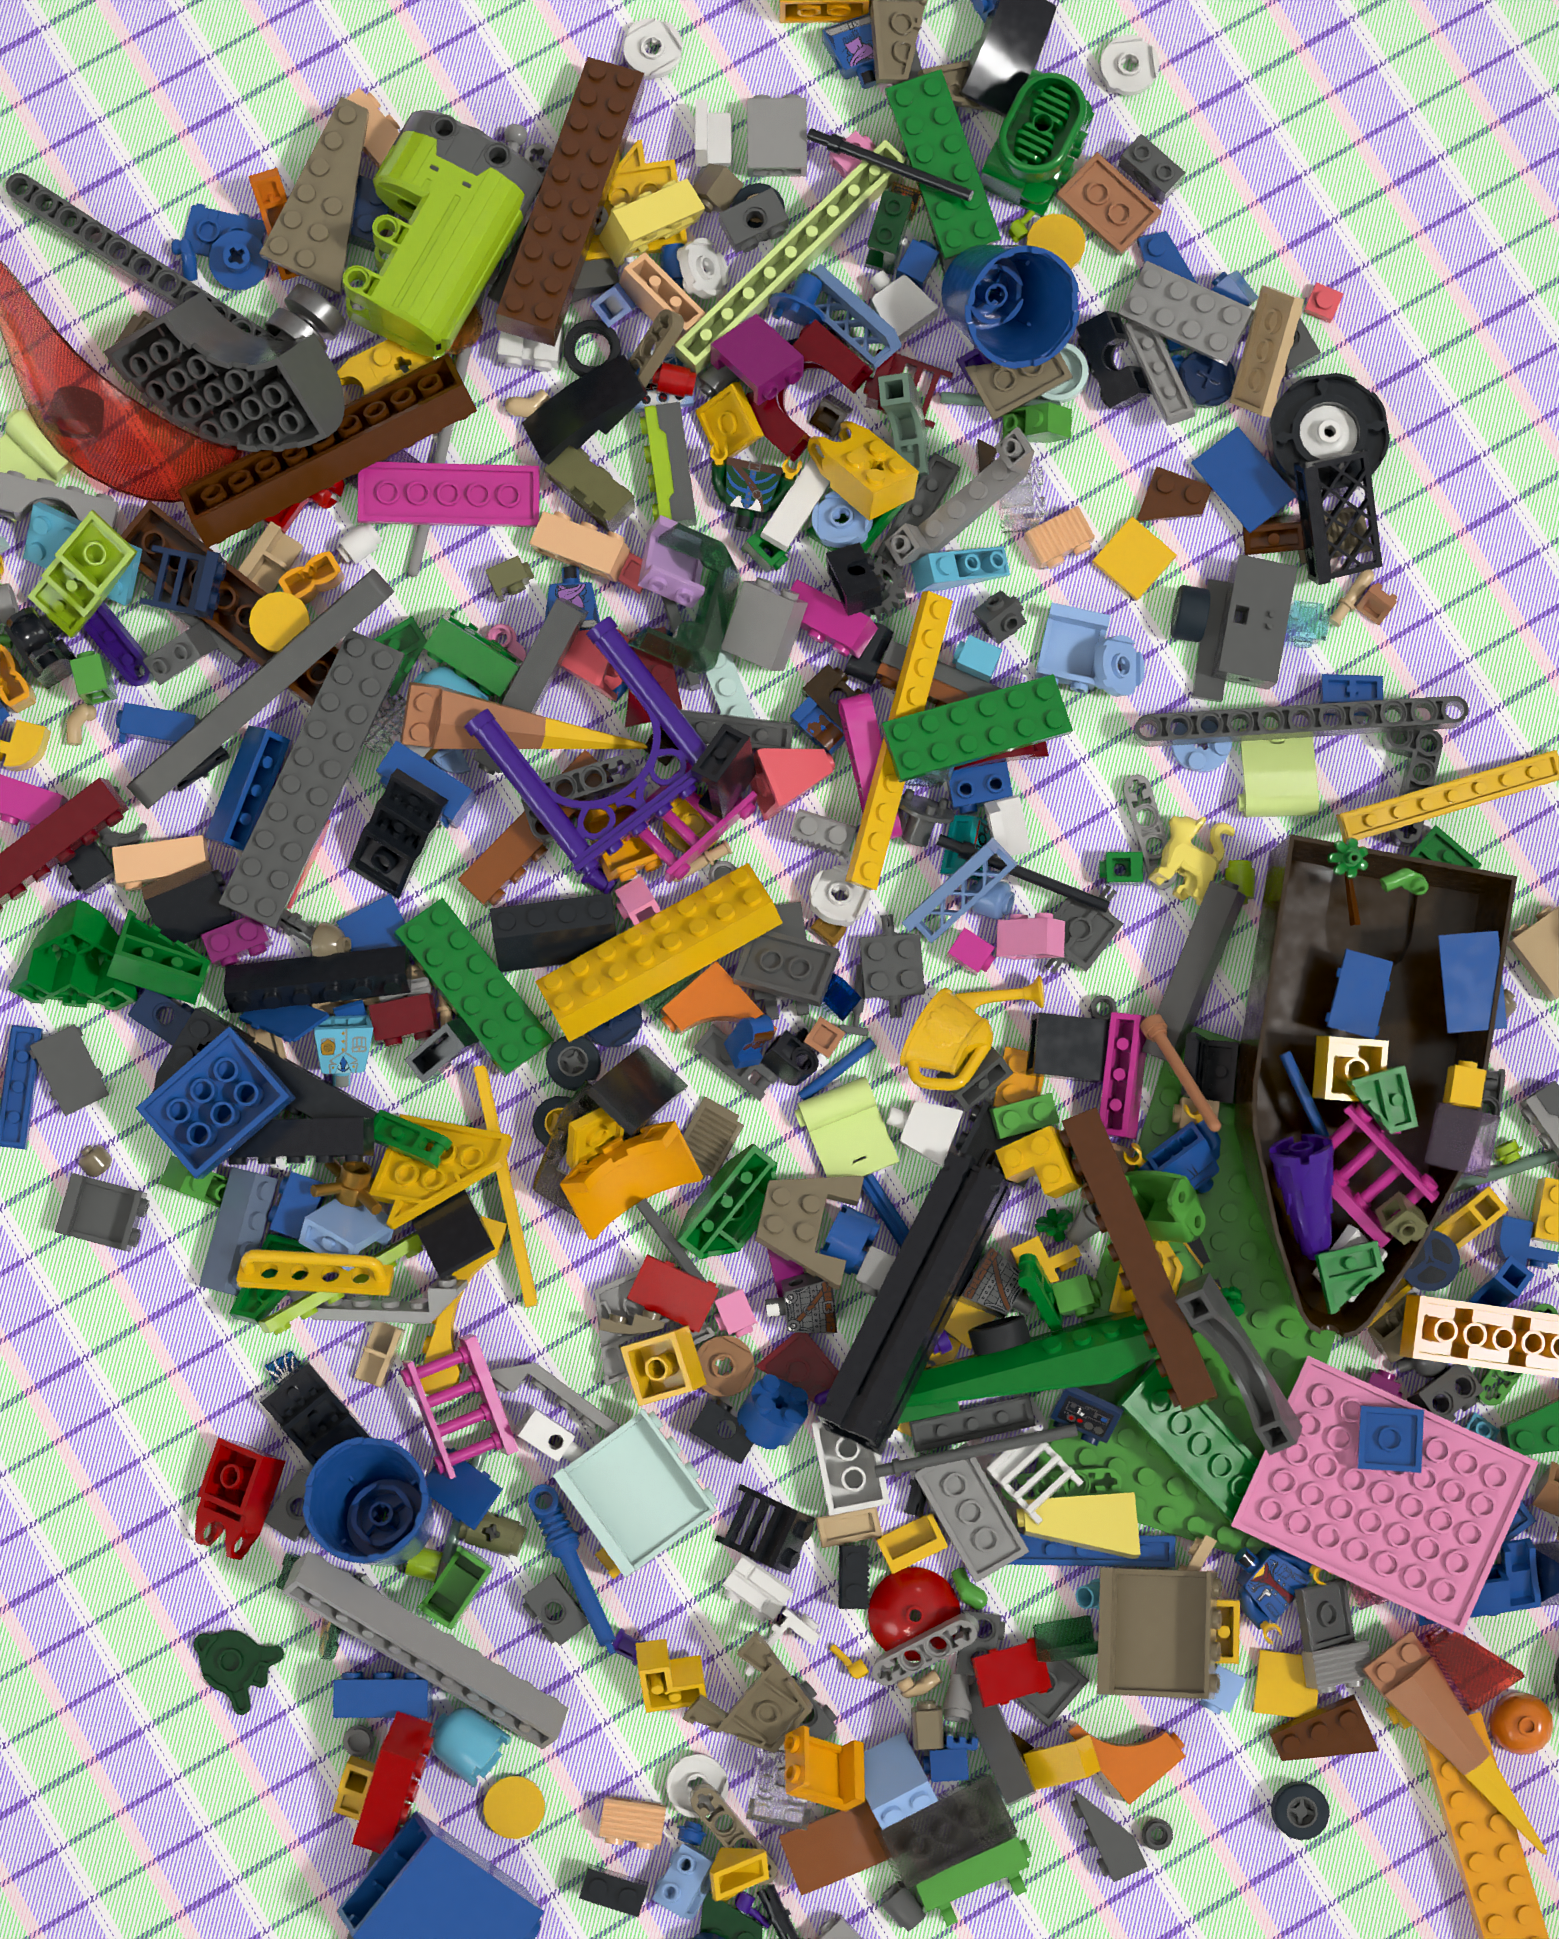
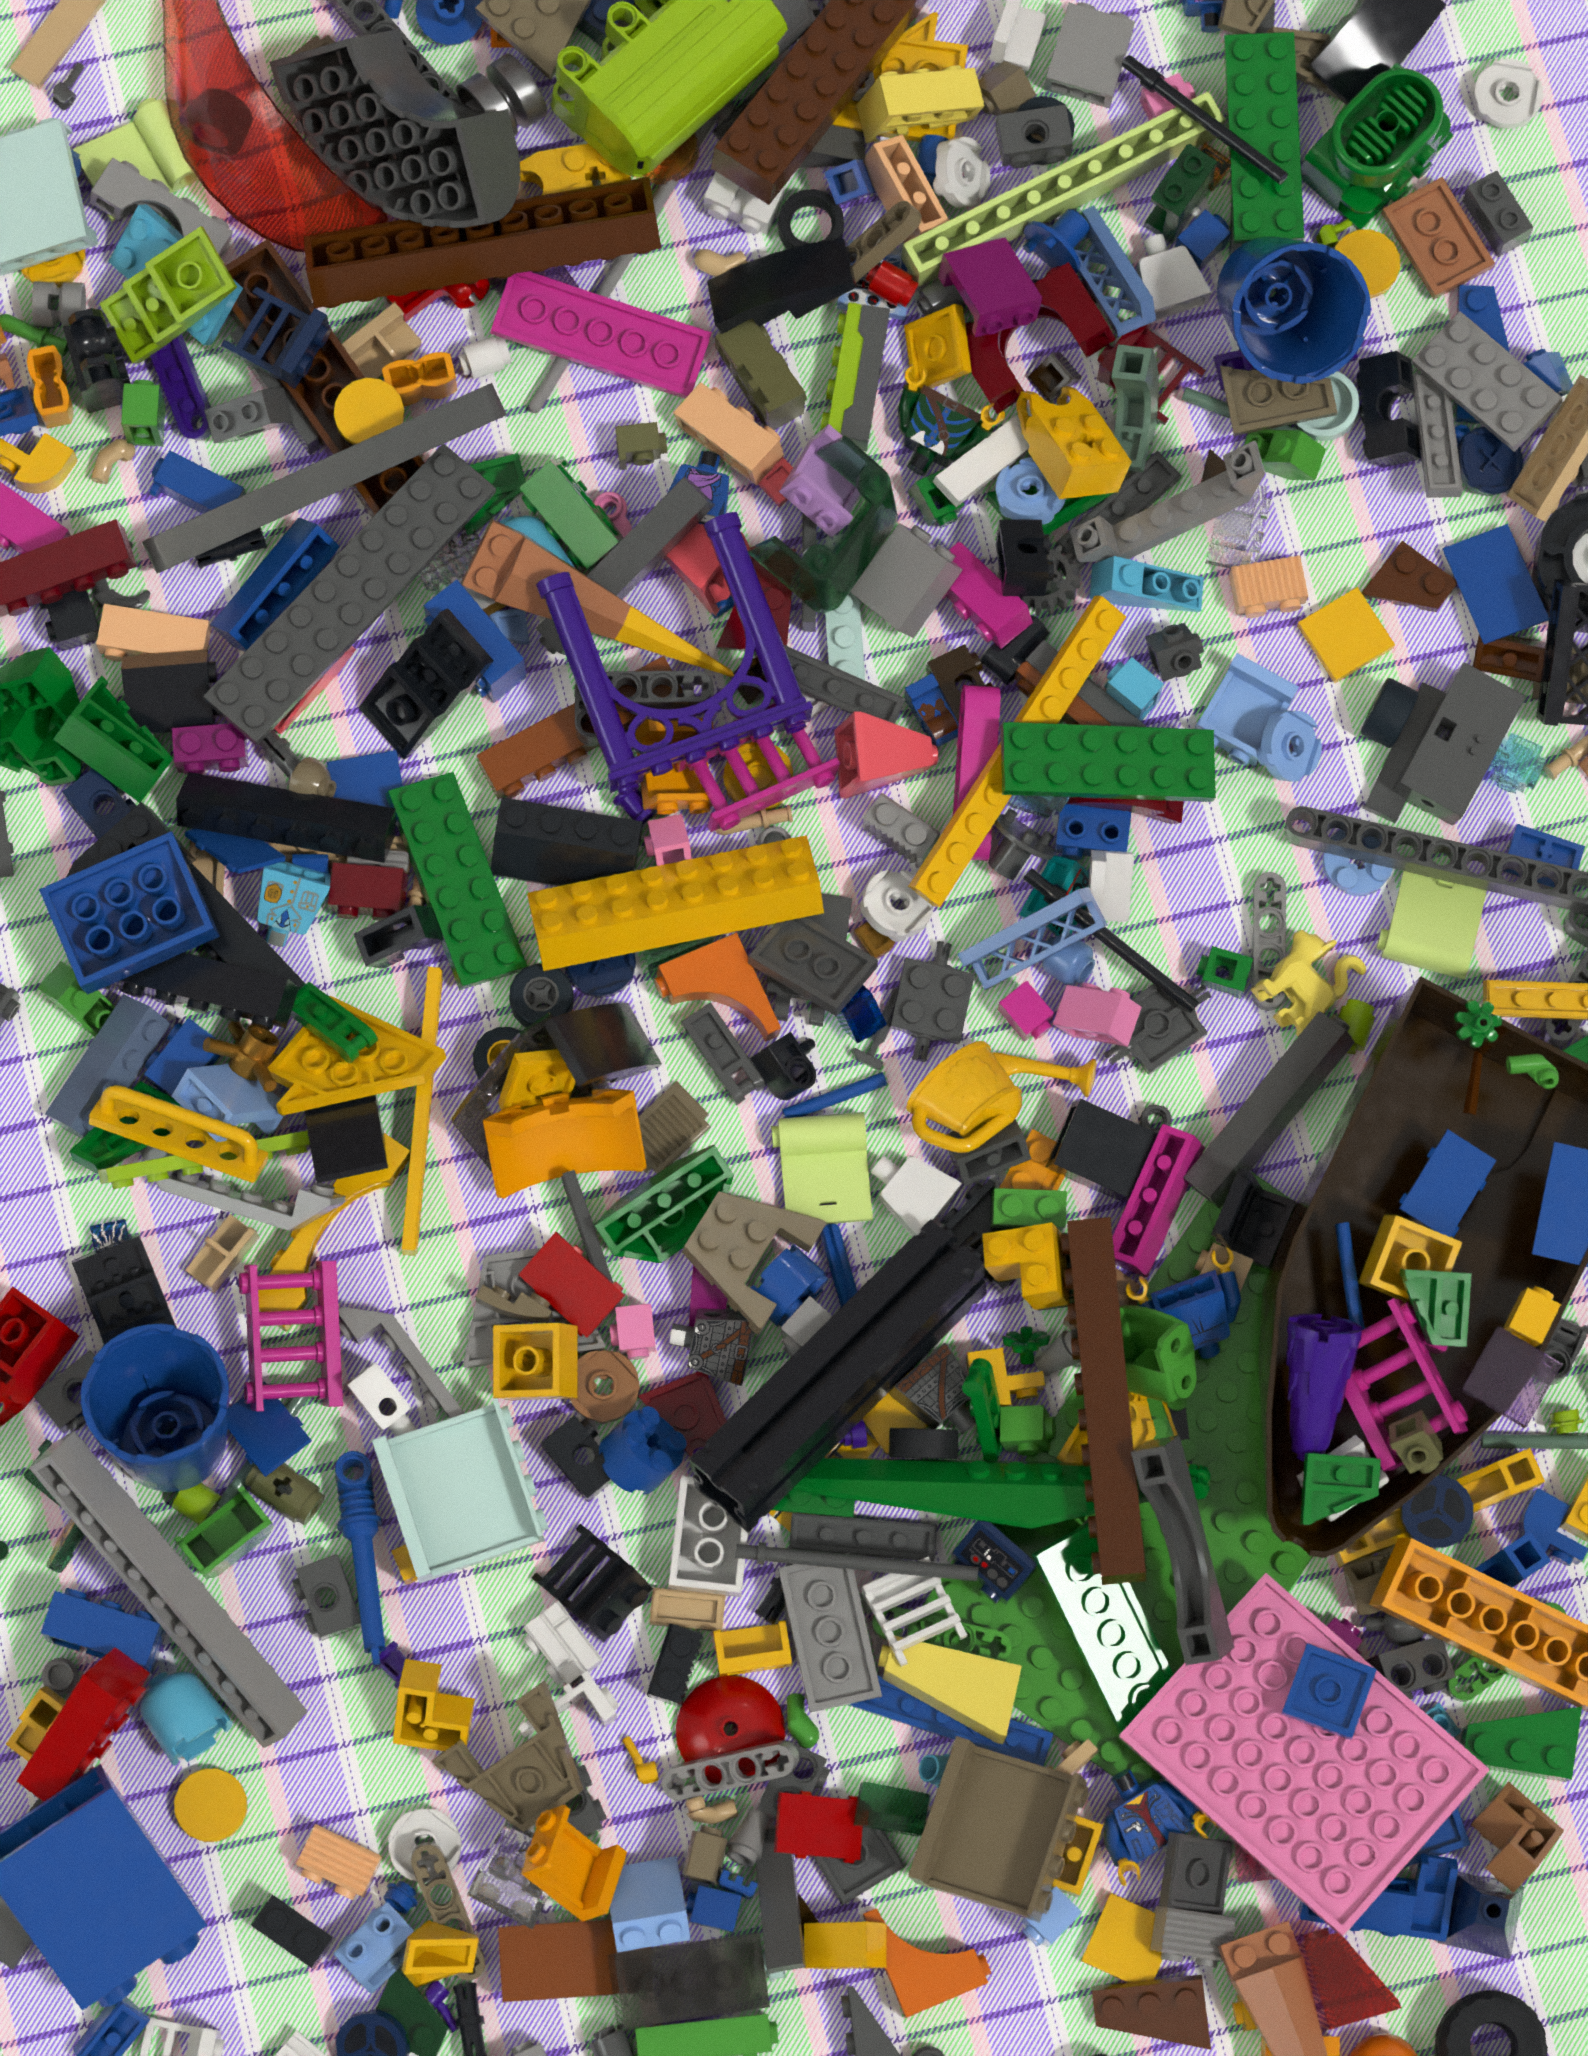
camera: 15 degrees right, 5 degrees down
black panel [691,723,756,819] -> none
blue leg [724,1014,774,1069] -> none
nougat tile [803,1016,846,1059] -> none
nougat piece [1140,1014,1221,1132] -> none

